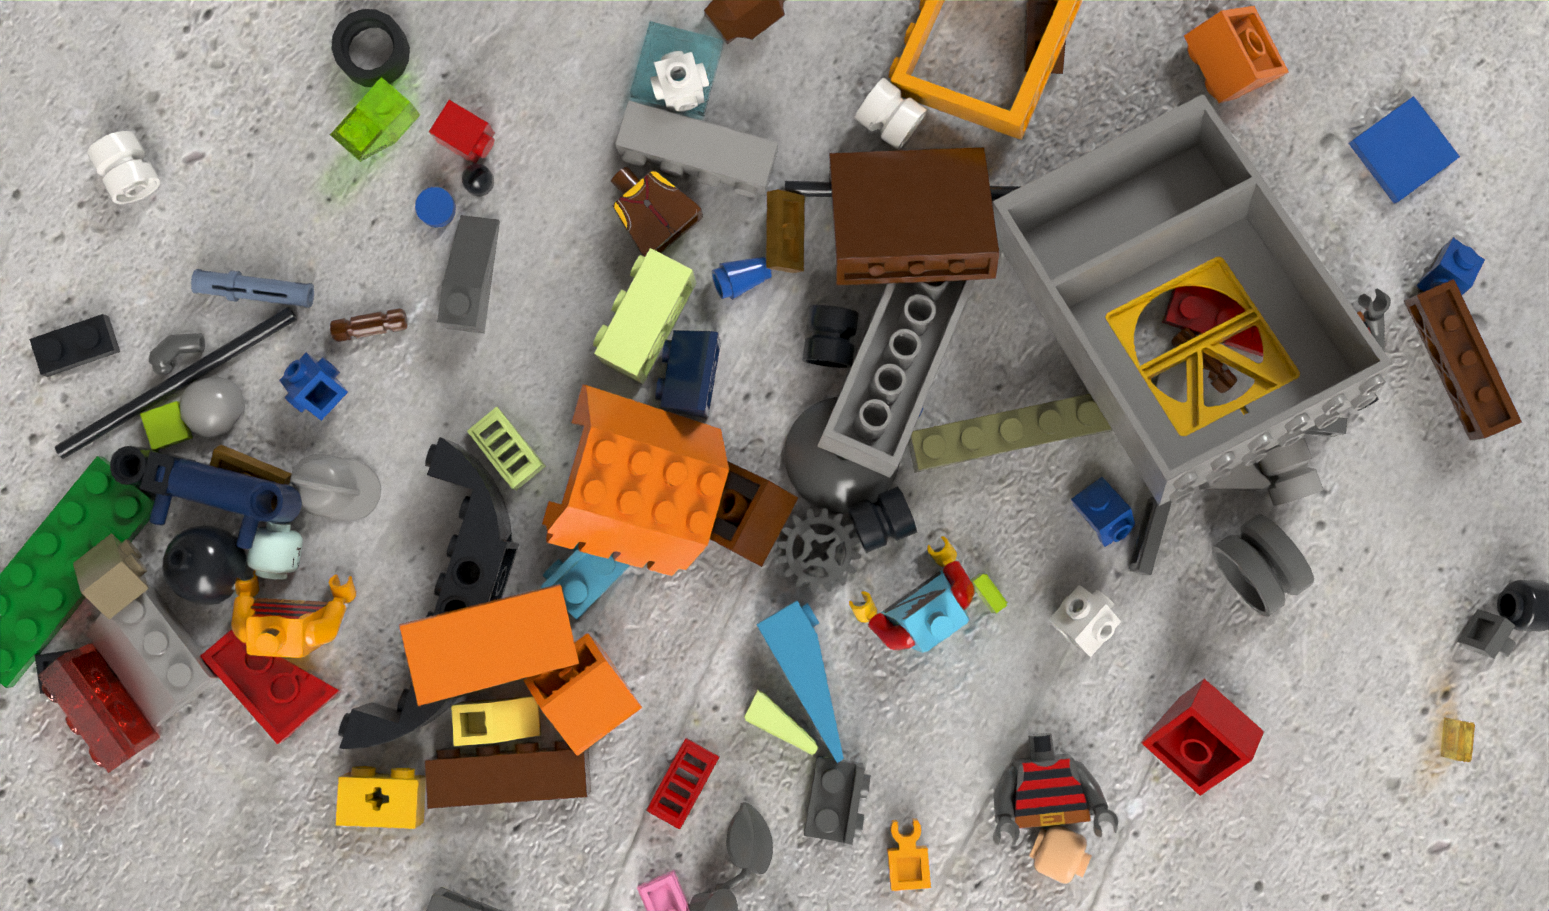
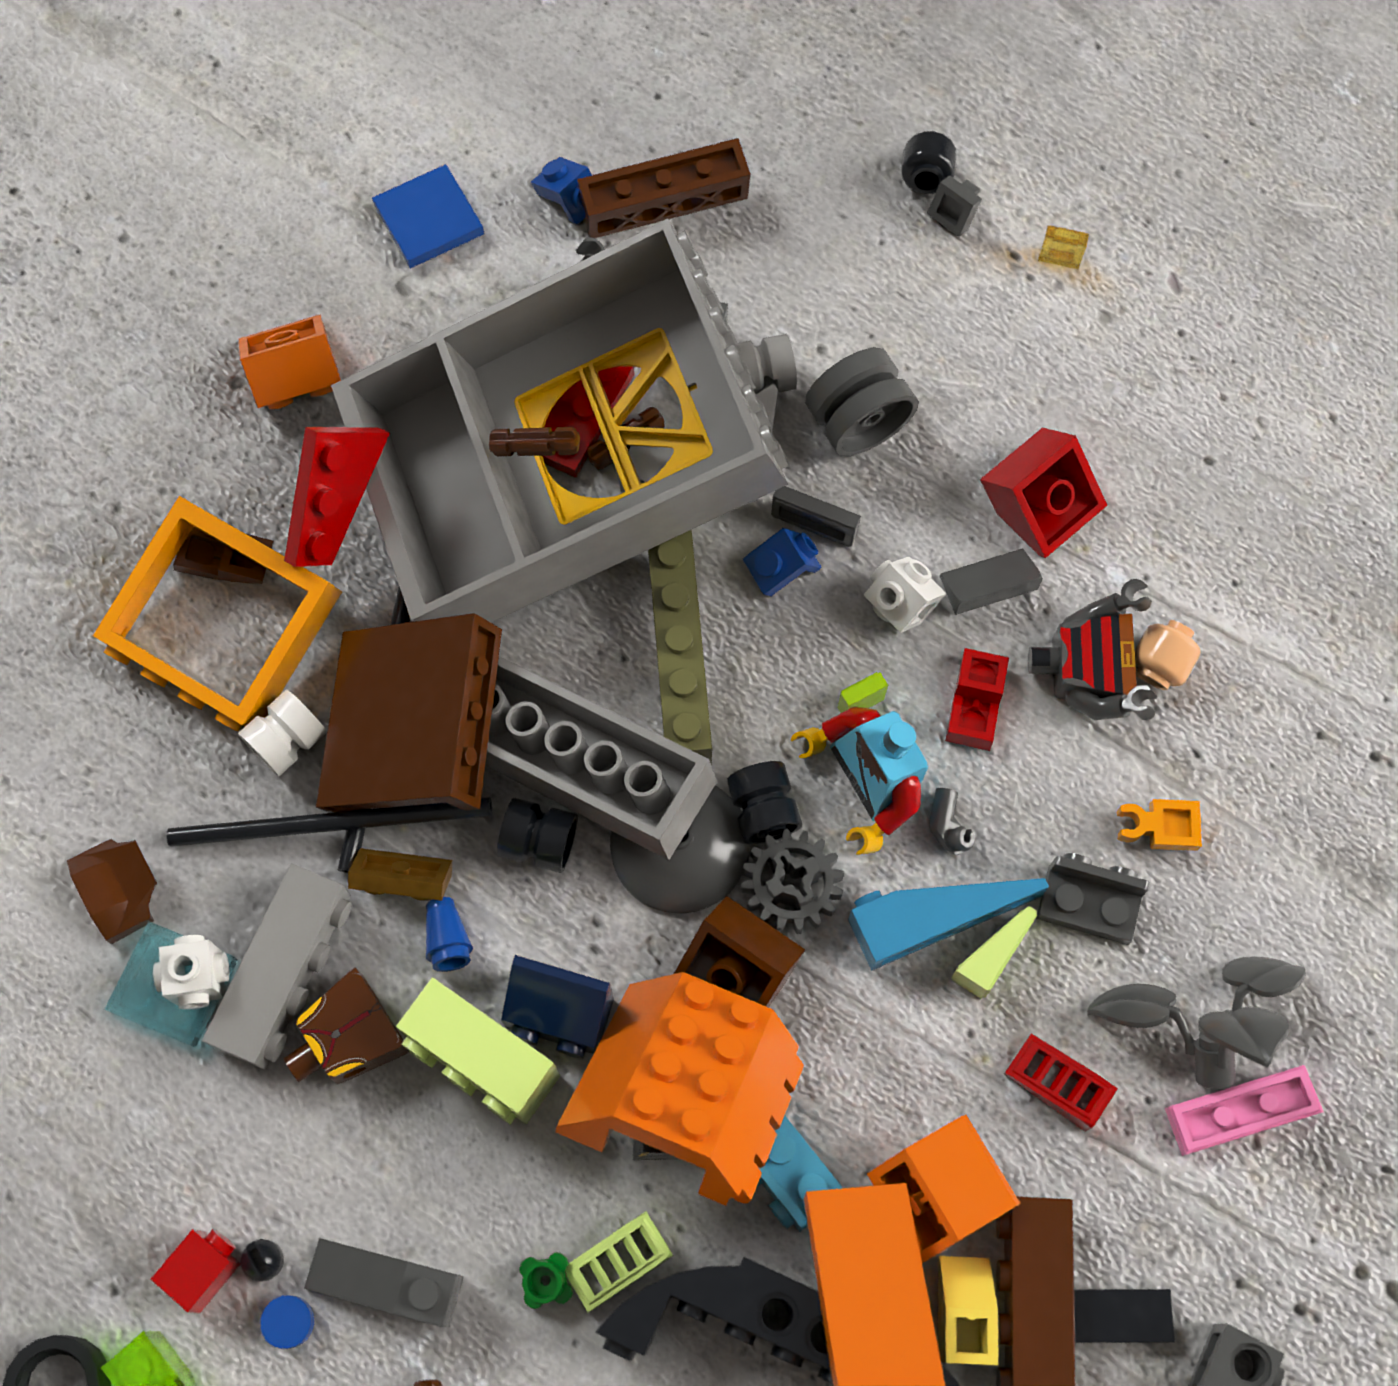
camera: 85 degrees left, 15 degrees down
none -> black piece [166,797,493,847]
none -> red wing [284,427,390,567]
none -> reddish brown axle [489,427,580,457]
none -> green plate [519,1252,573,1309]
none -> dark grey arm [929,788,975,855]
none -> dark grey slope [940,548,1043,615]
none -> red slope [945,648,1009,751]
none -> black tile [1074,1289,1175,1343]

